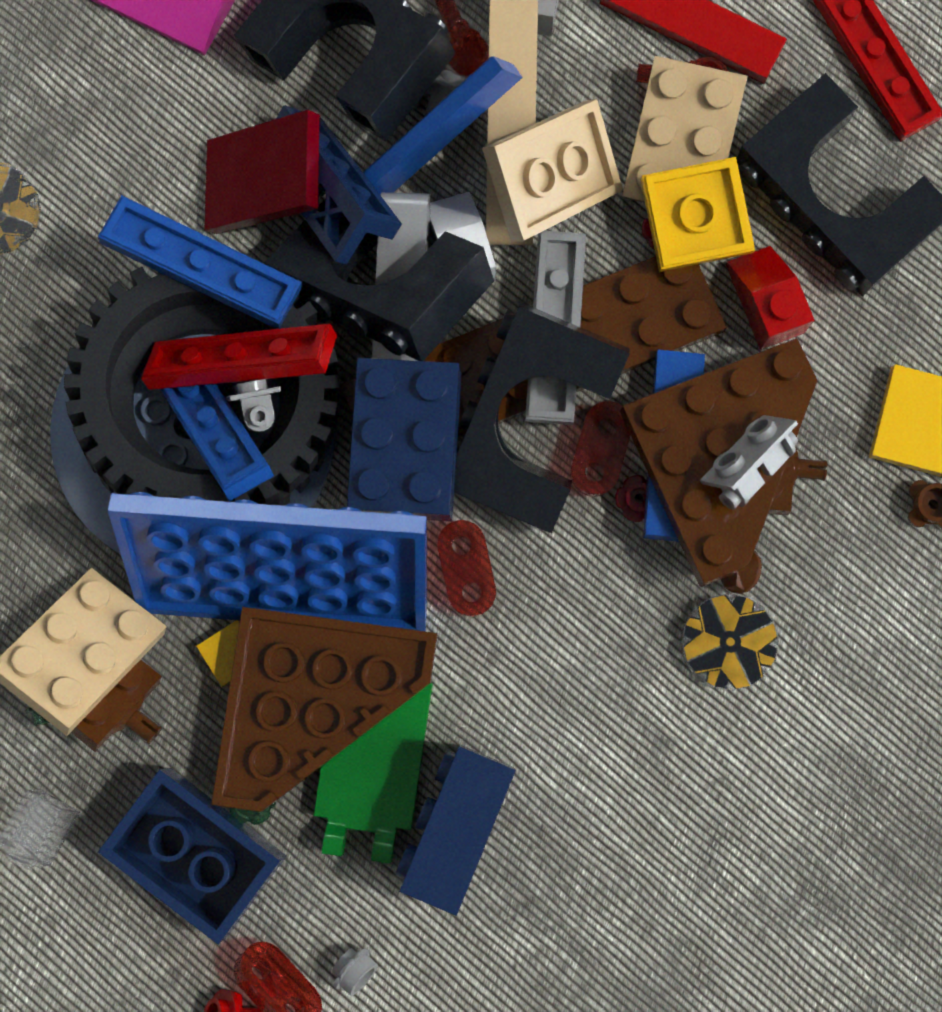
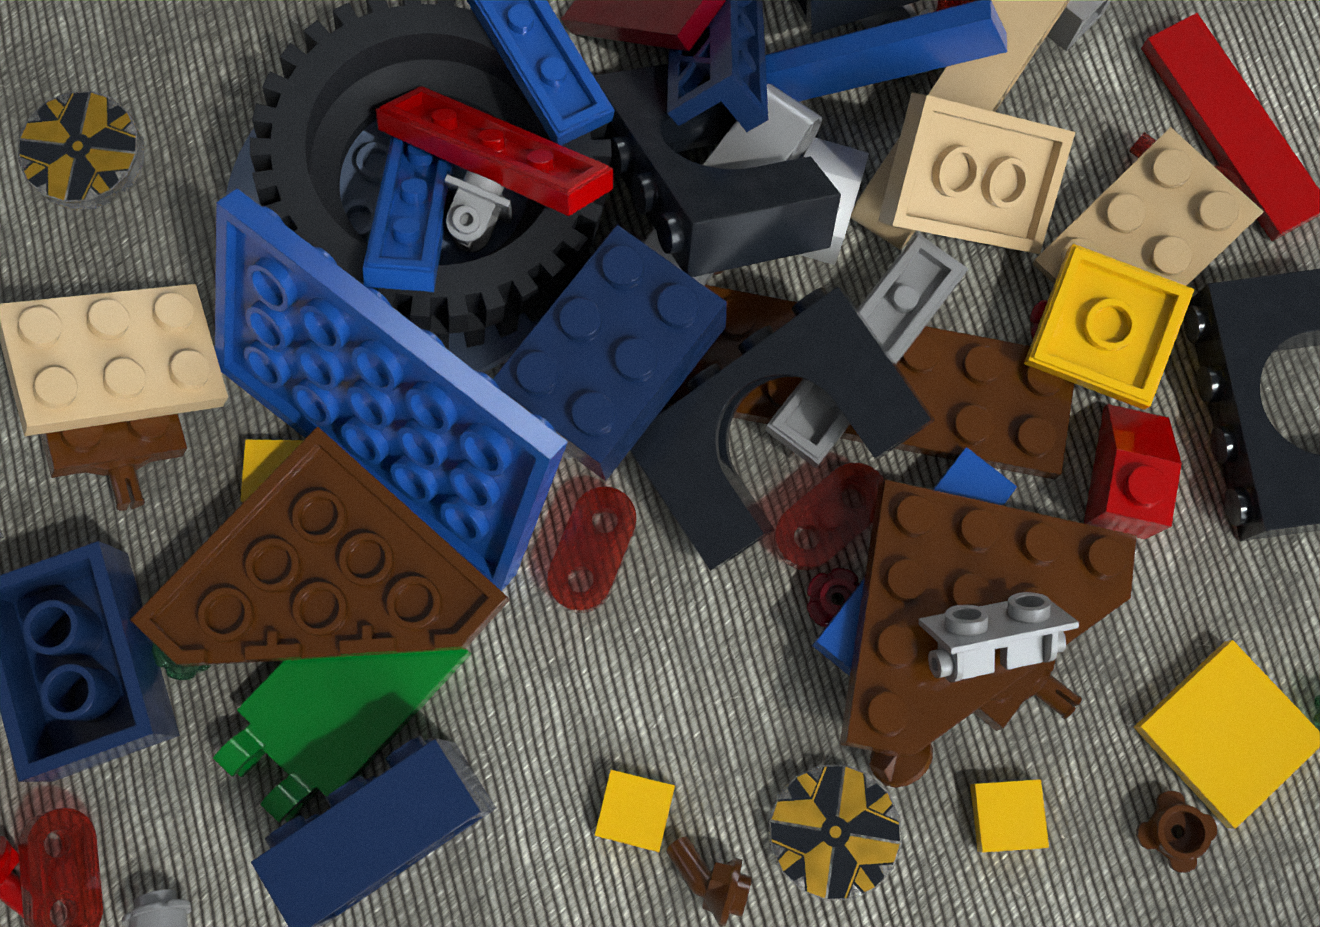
camera: 30 degrees right, 5 degrees down
none -> yellow tile [594,769,675,852]
none -> reddish brown plate [666,837,752,927]
none -> yellow tile [970,779,1049,853]

